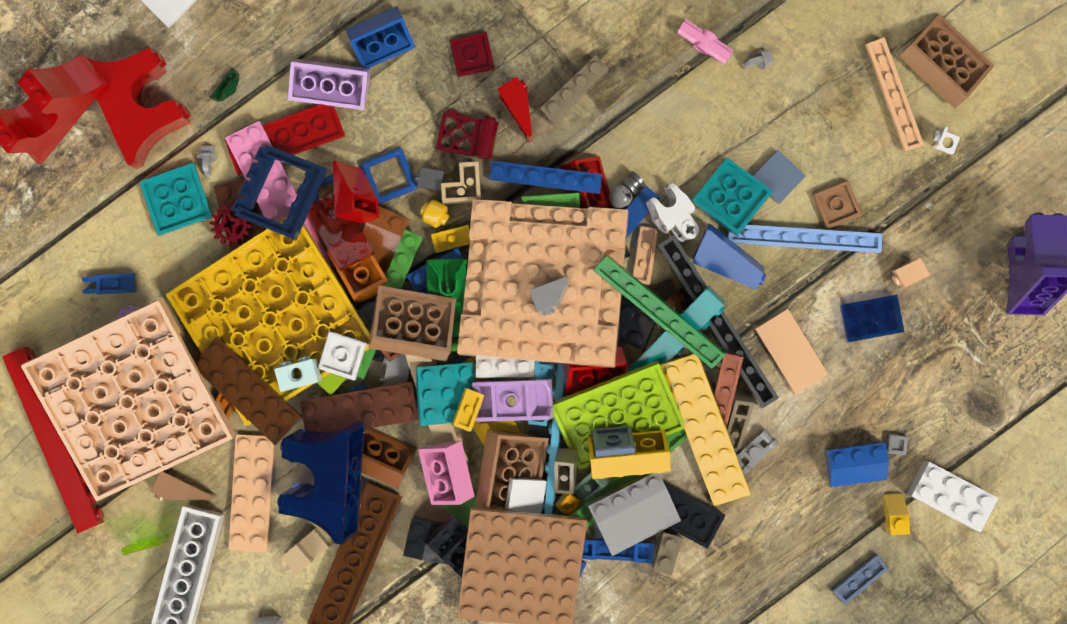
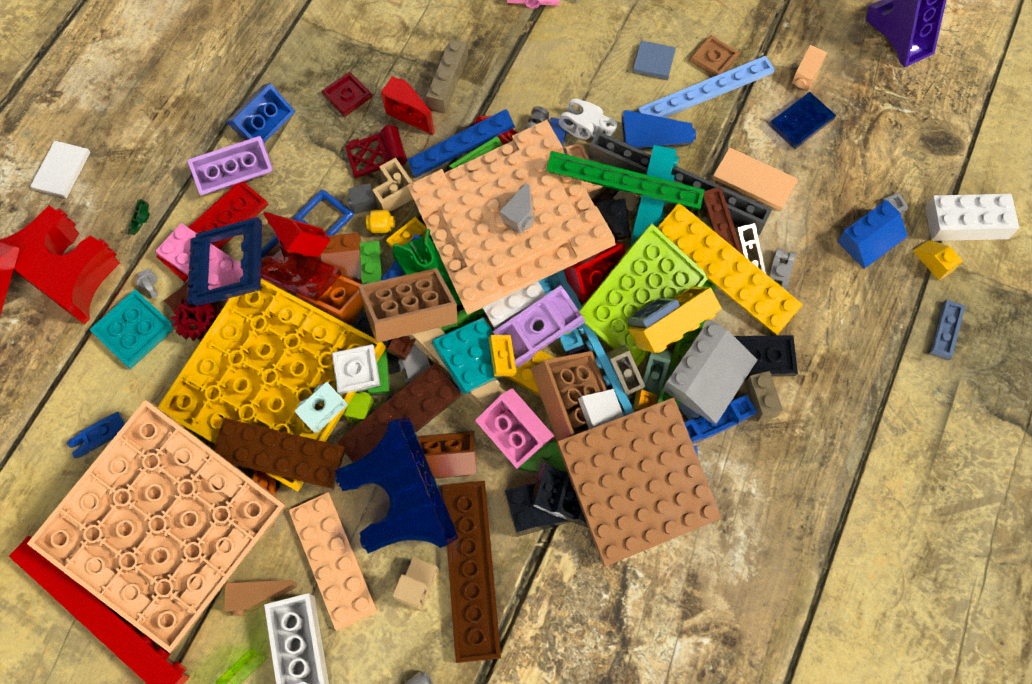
camera: 30 degrees left, 20 degrees down
teal plate [692,157,773,237] -> none

